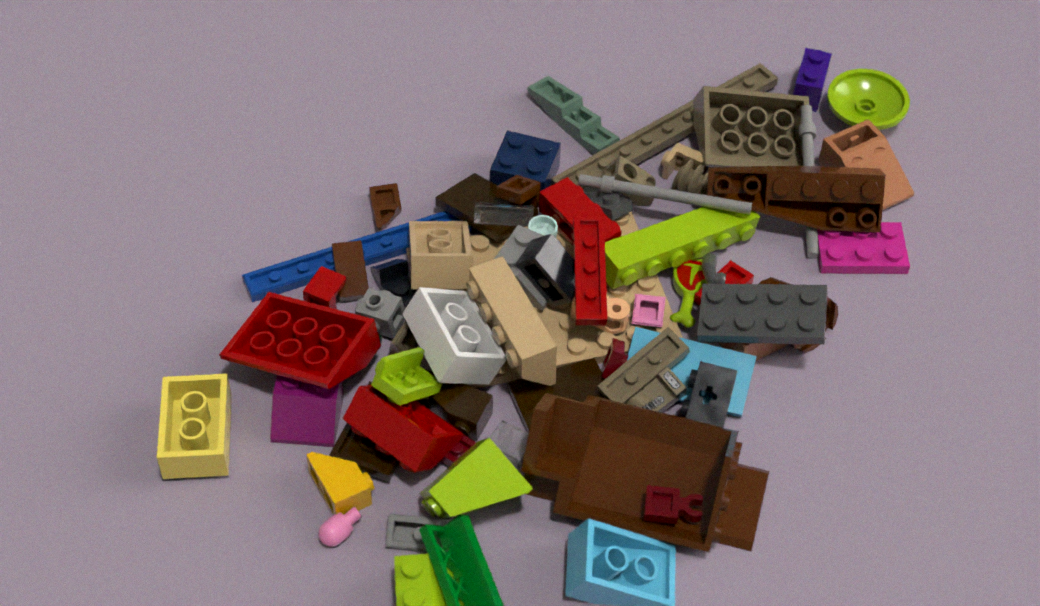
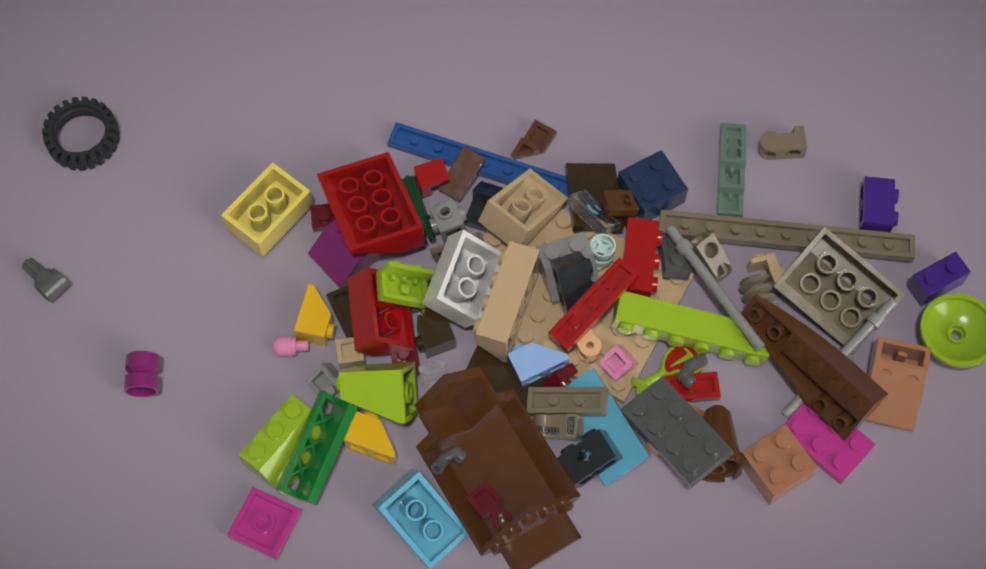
camera: 45 degrees right, 15 degrees up
none -> dark red plate [310,203,335,233]
none -> tan plate [335,337,365,368]
none -> yellow slope [344,411,397,466]
none -> dark grey arm [431,445,467,475]
none -> light blue slope [508,342,570,387]
none -> nougat brick [741,424,818,505]
none -> dark tan leg [758,125,807,160]
none -> dark purple brick [859,176,899,232]

